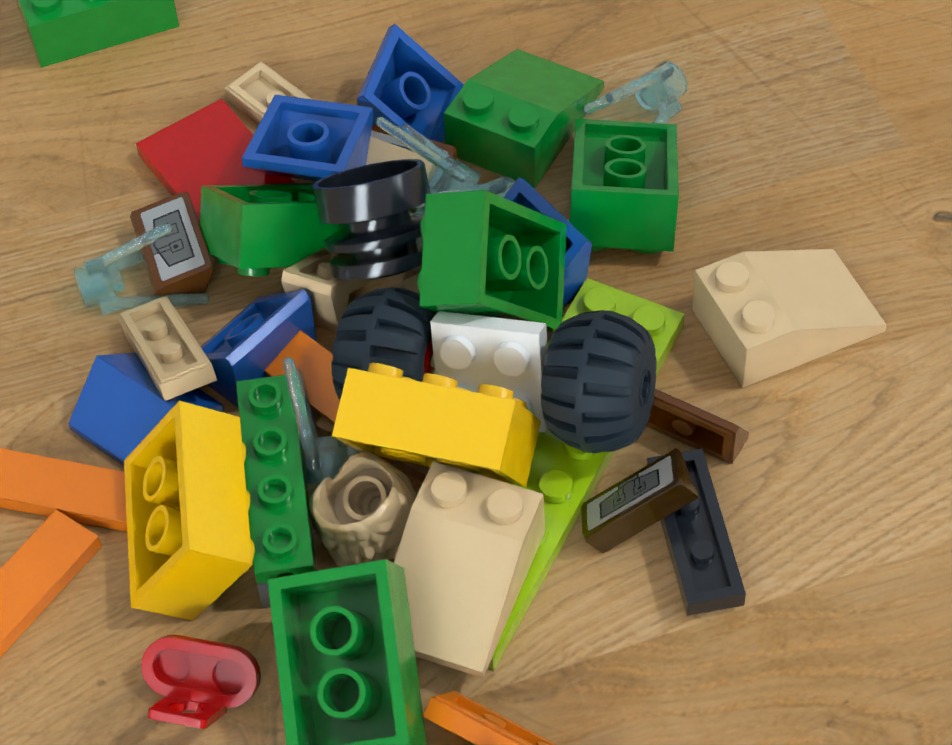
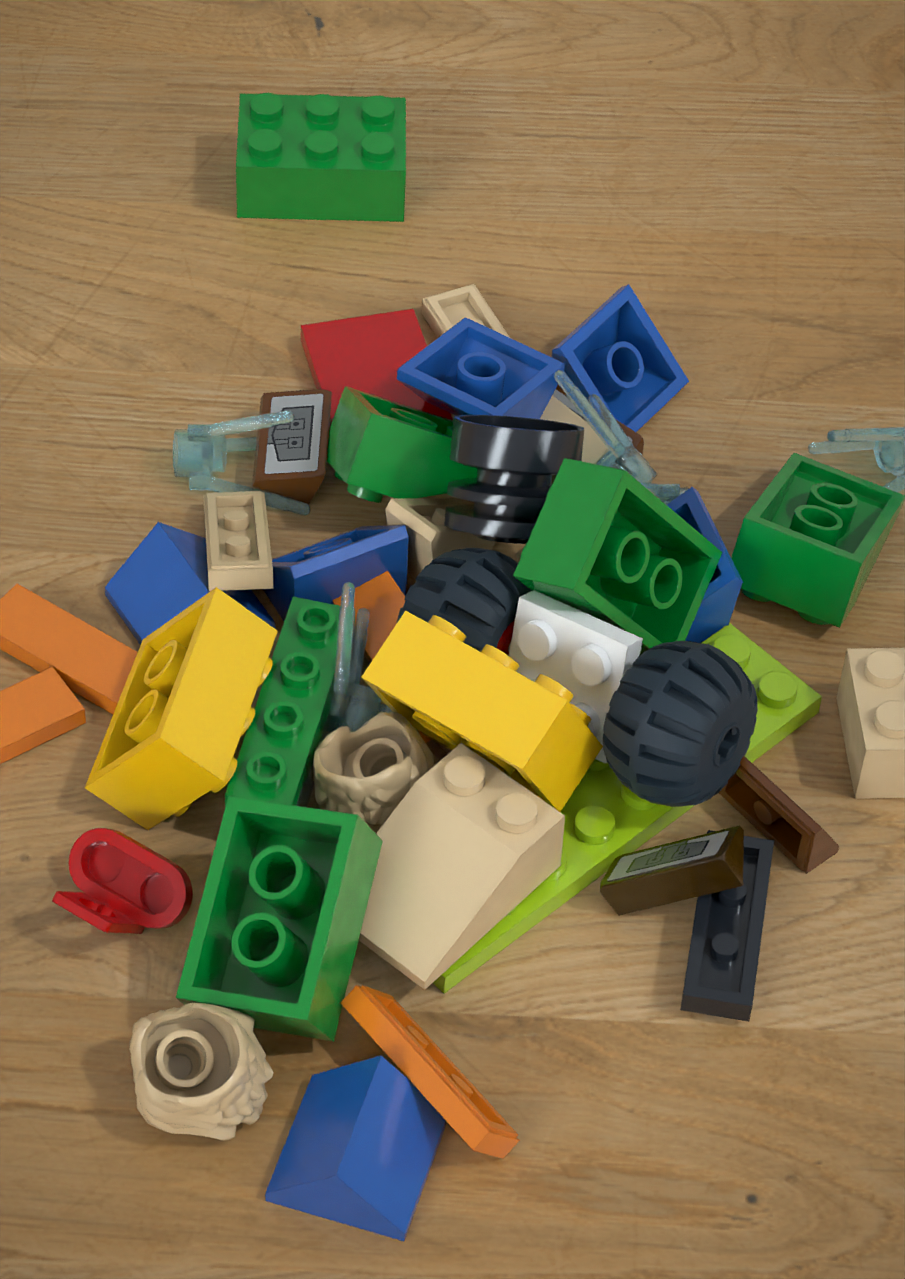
camera: 15 degrees right, 5 degrees down
green slope [444,49,604,188] -> none

